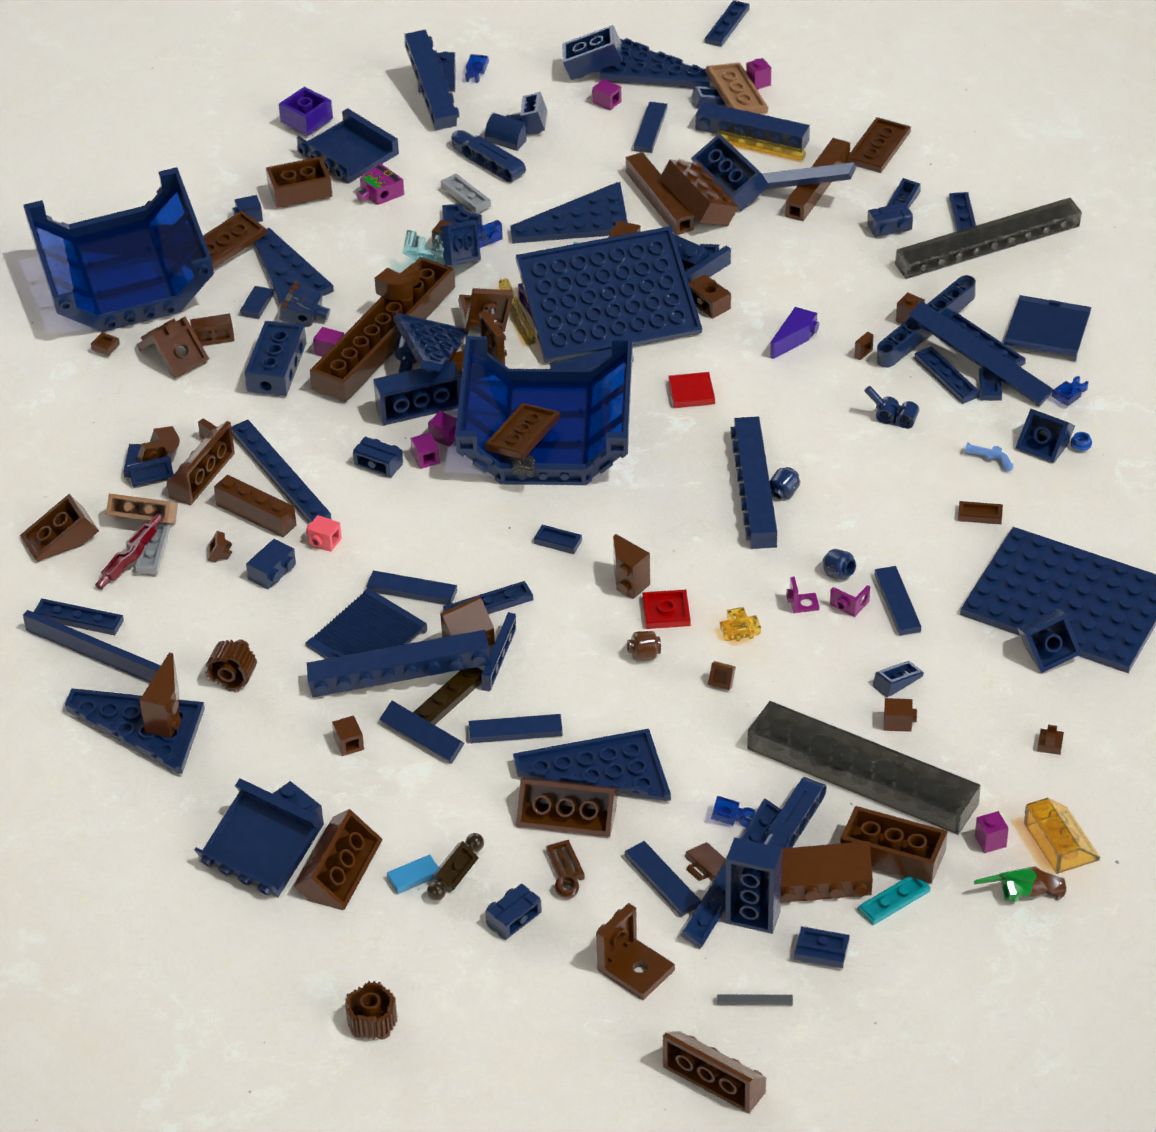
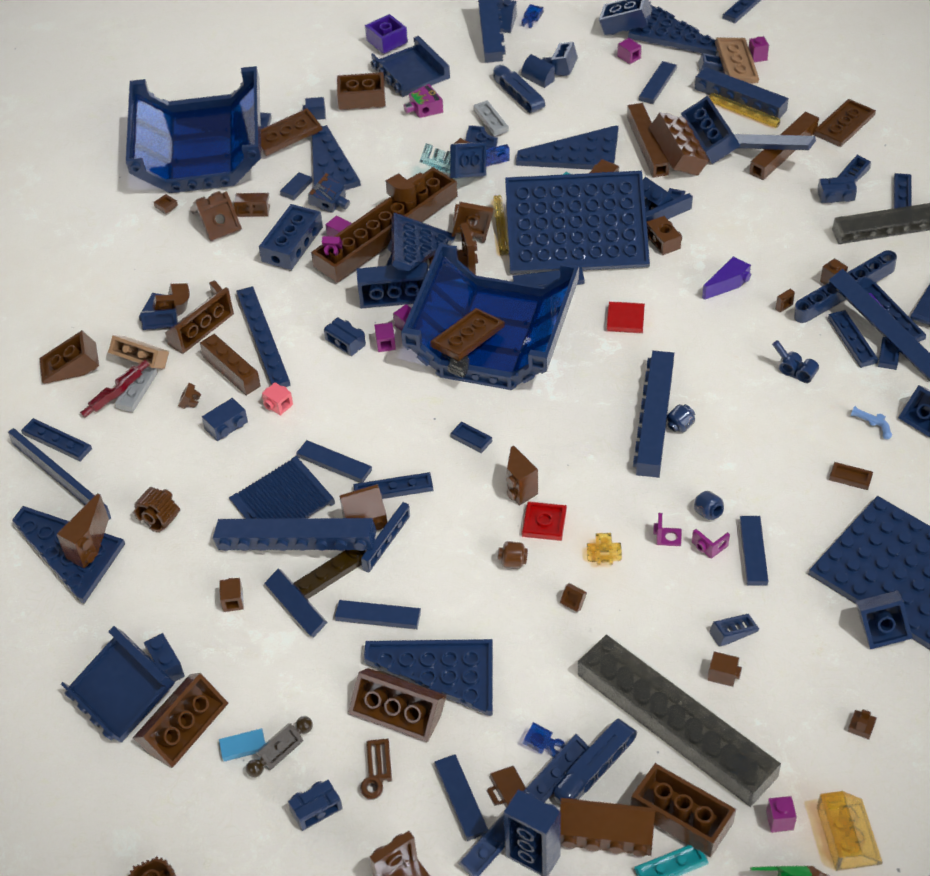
camera: 15 degrees right, 5 degrees up
none -> magenta tile [322,236,342,256]

